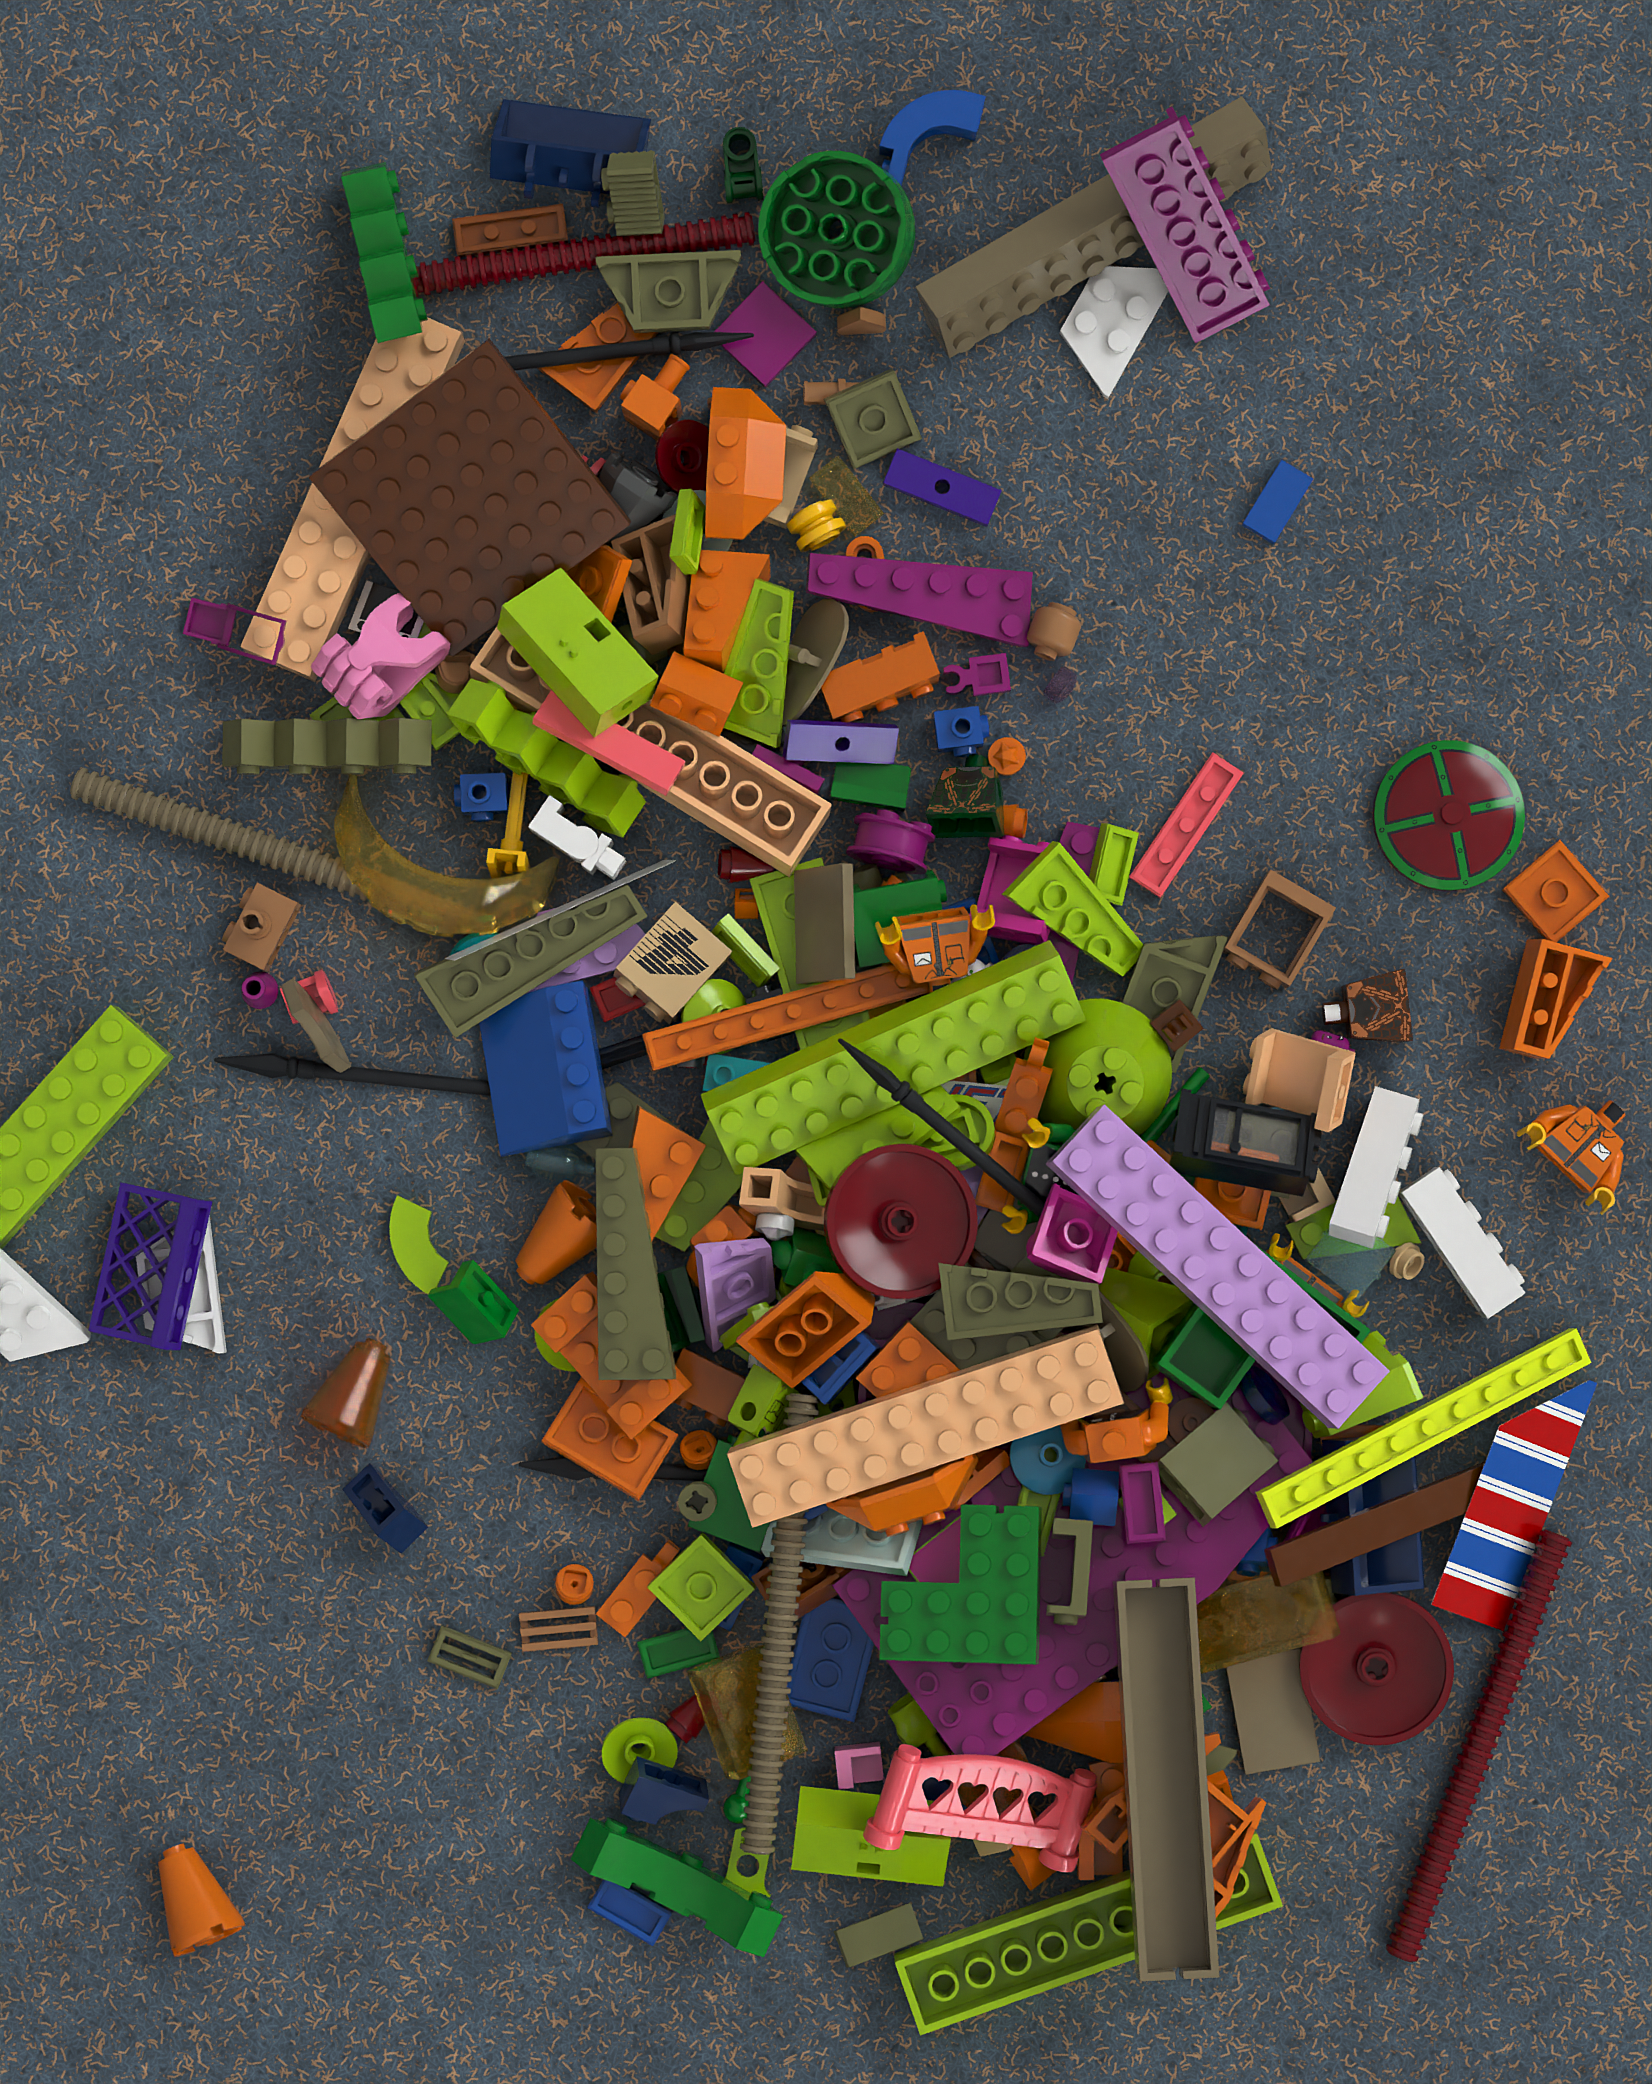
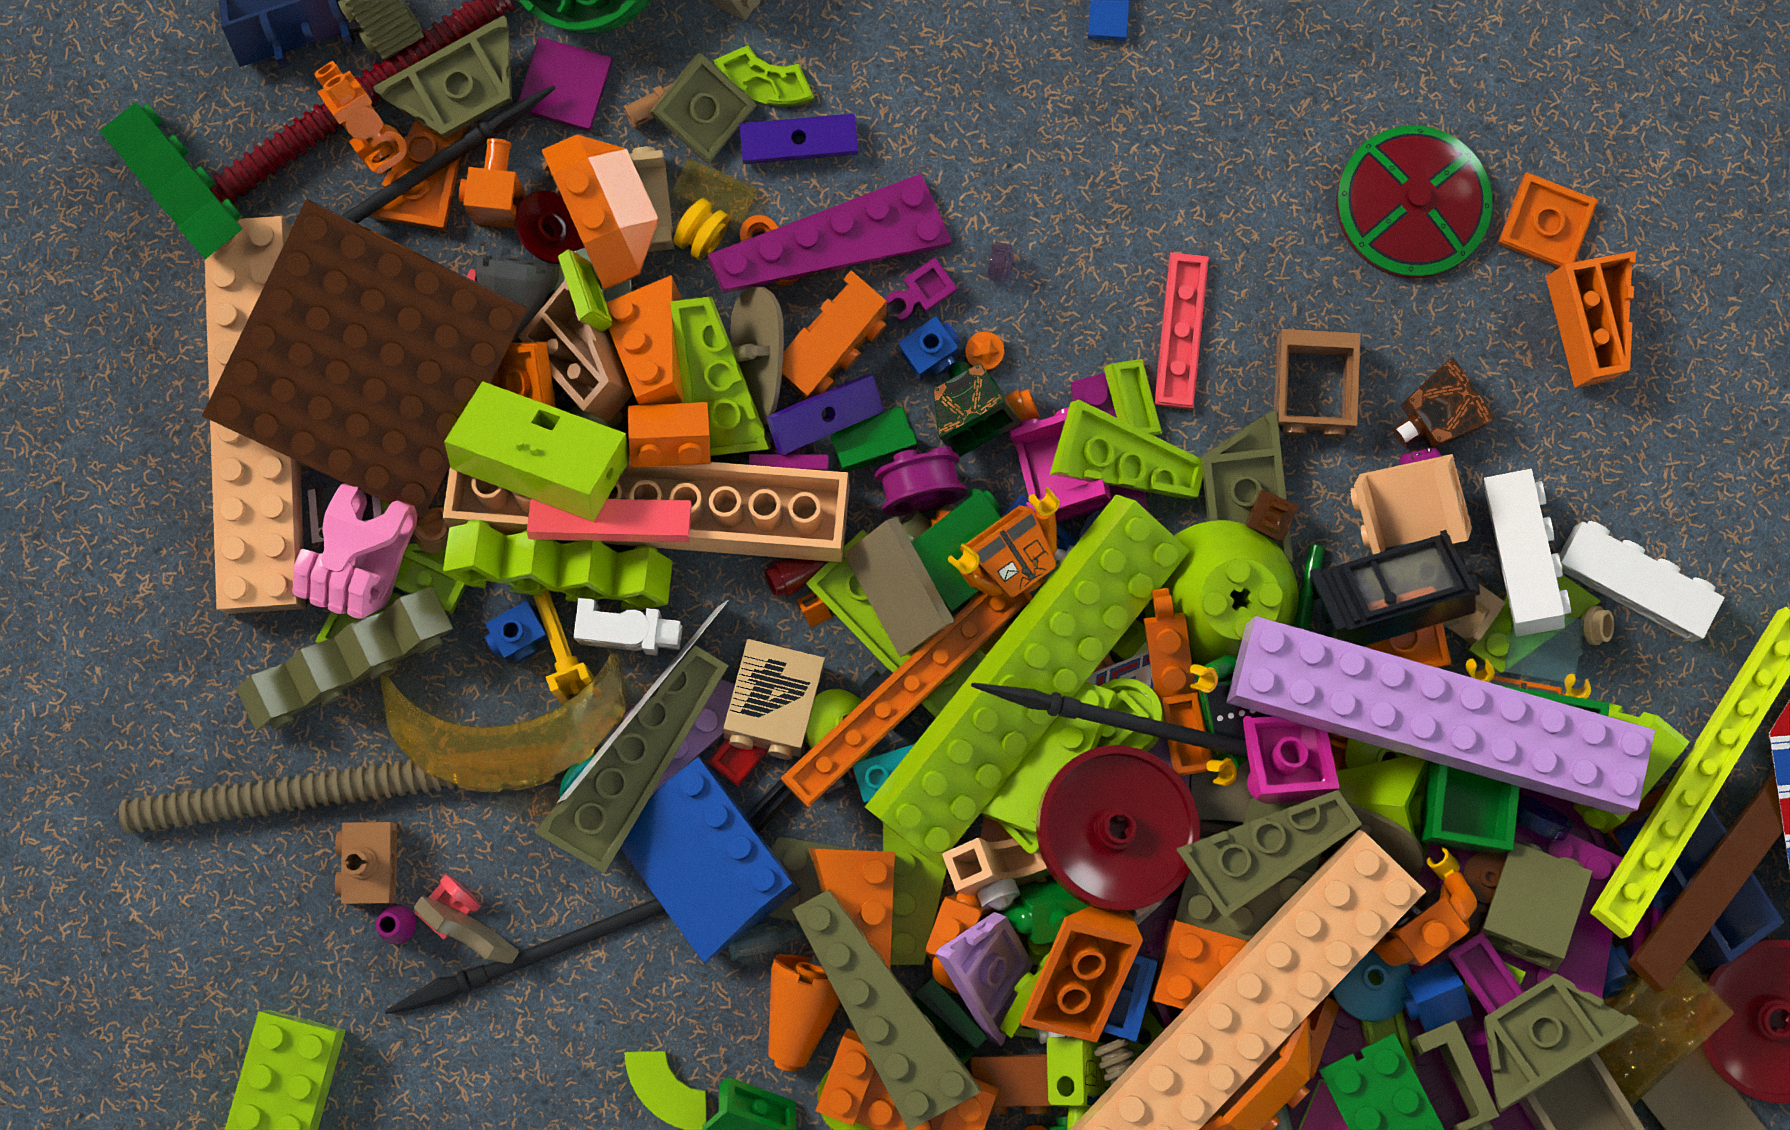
camera: 30 degrees left, 5 degrees down
magenta piece [183,597,287,665] -> none
dark orange tile [452,204,569,257] -> none
lime tile [711,913,780,988] -> none
medium nougat tile [837,306,886,335] -> none
medium nougat head [1026,602,1081,661] -> none
orange torso [1517,1100,1626,1215] -> none
none -> orange hips [314,61,407,174]
none -> lime tile [713,45,815,107]
none -> olive wing [1484,973,1639,1113]

